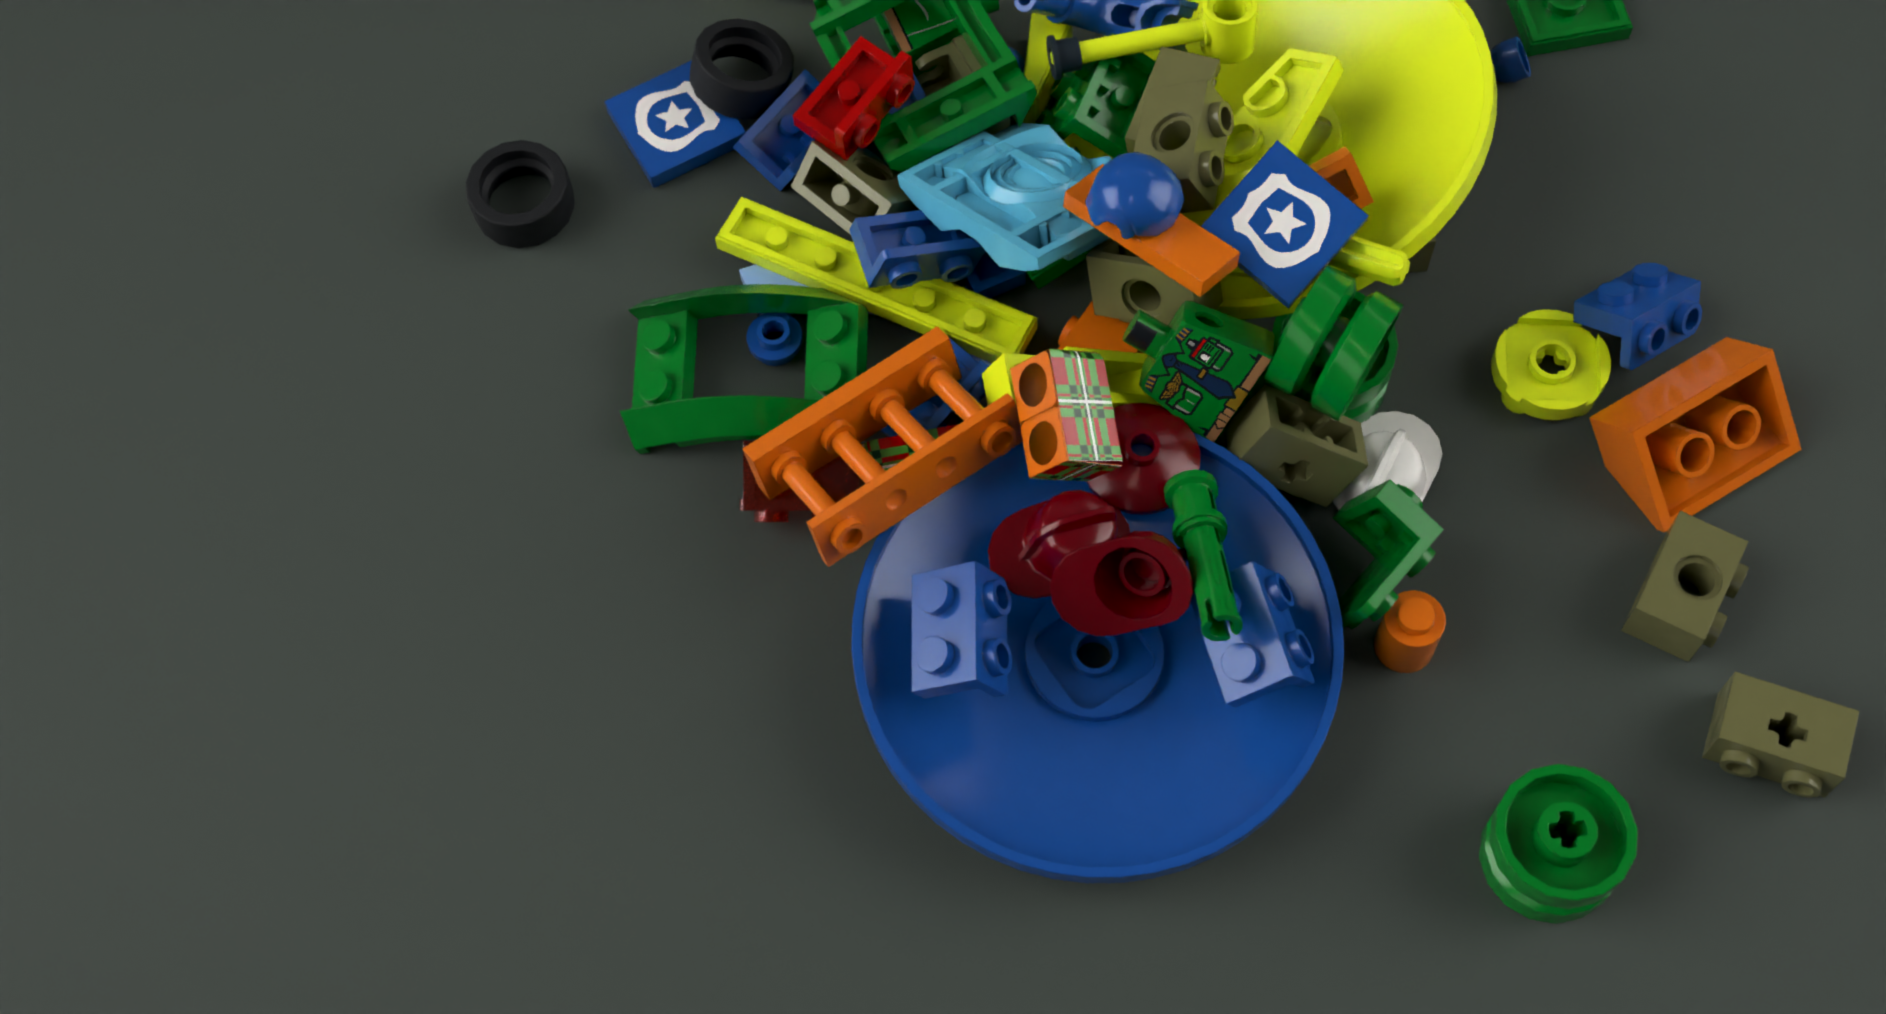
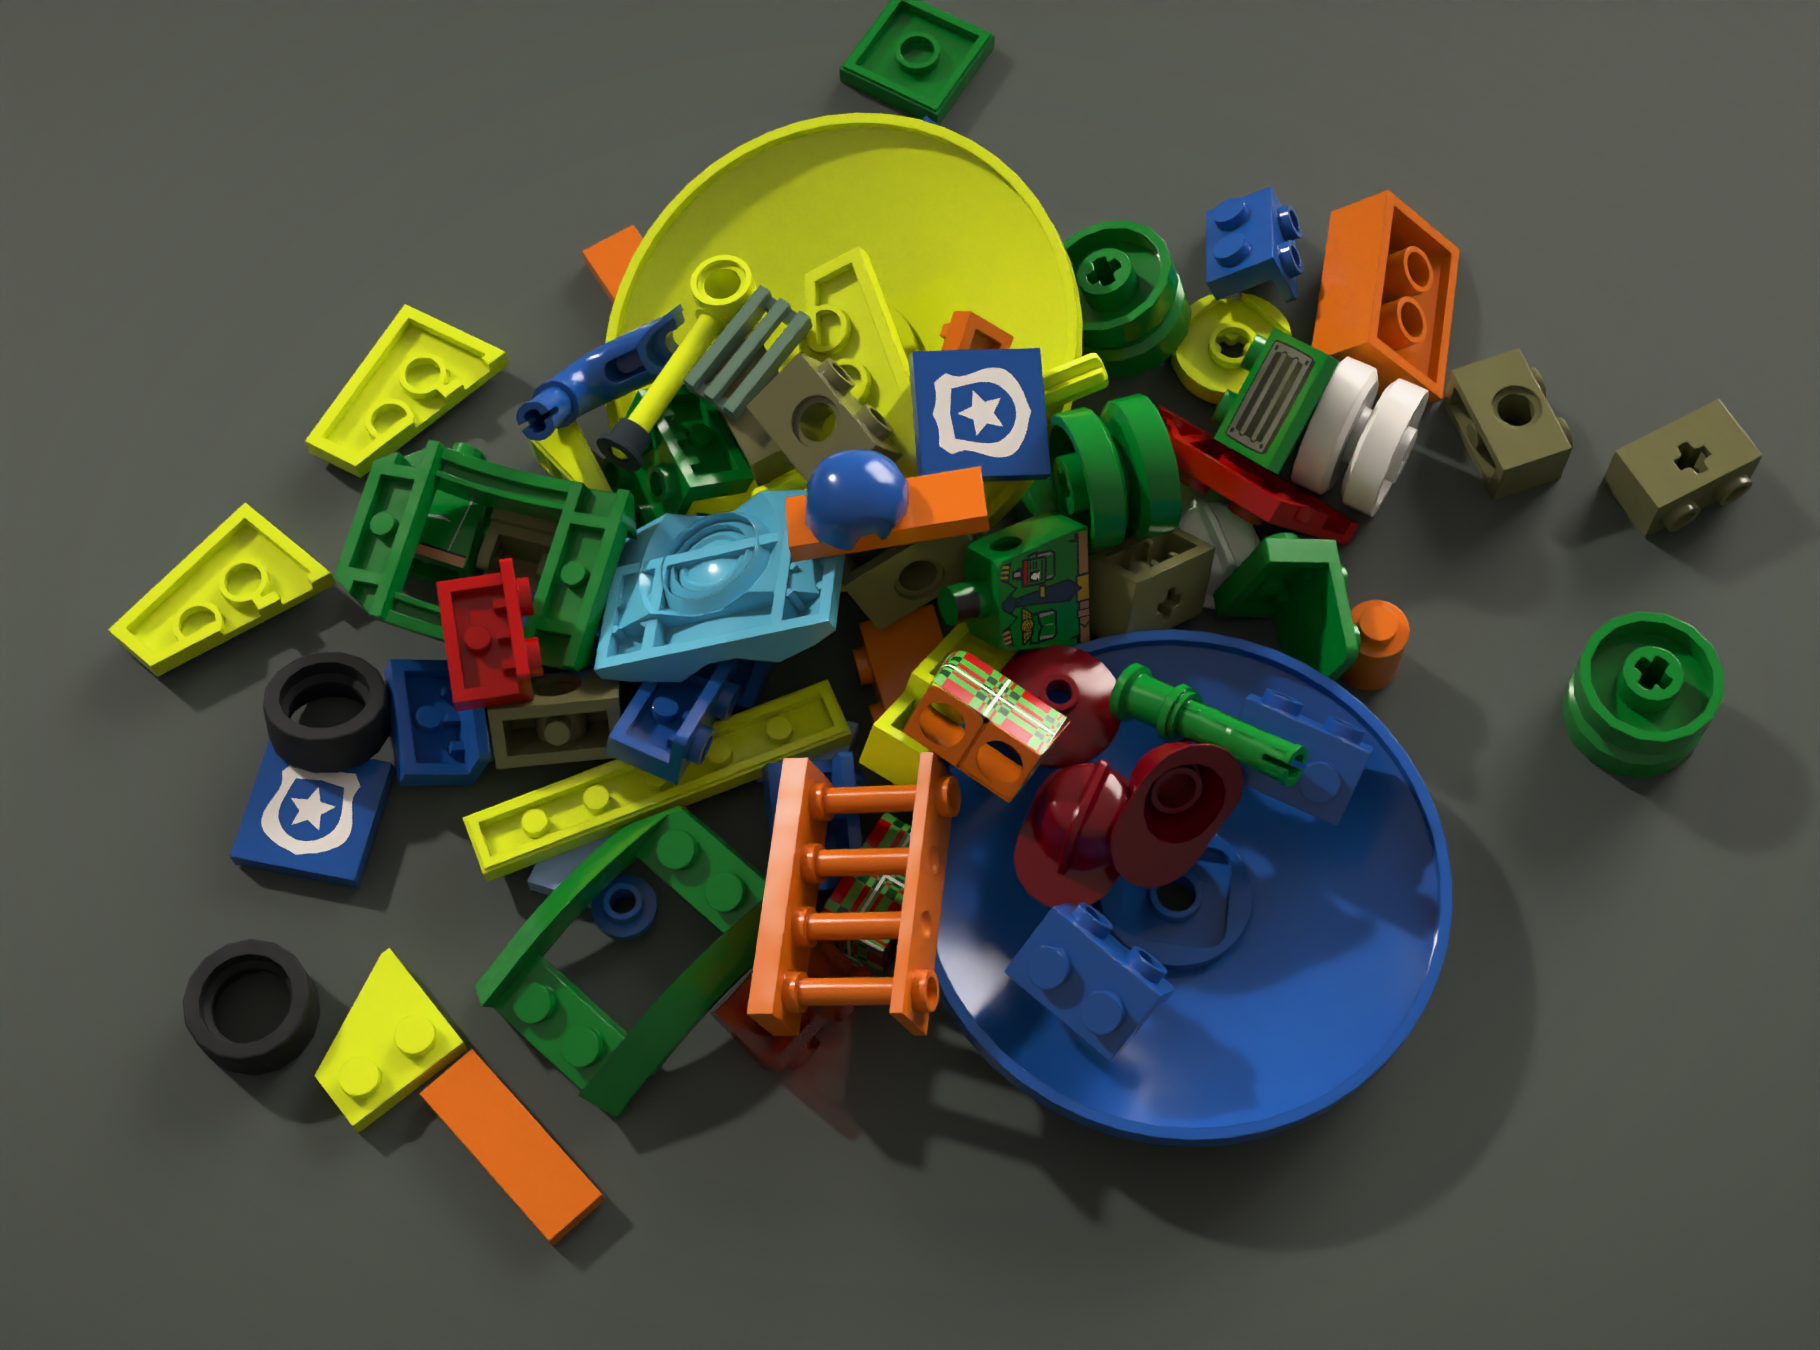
camera: 50 degrees left, 0 degrees up
none -> neon yellow wing [314,948,468,1133]
none -> orange tile [419,1049,605,1247]
none -> sand green tile [683,285,813,421]
none -> green wheel [1063,220,1192,378]
none -> red wing [1157,405,1360,545]
none -> slope [1210,328,1340,474]
none -> white wheel [1291,356,1429,517]

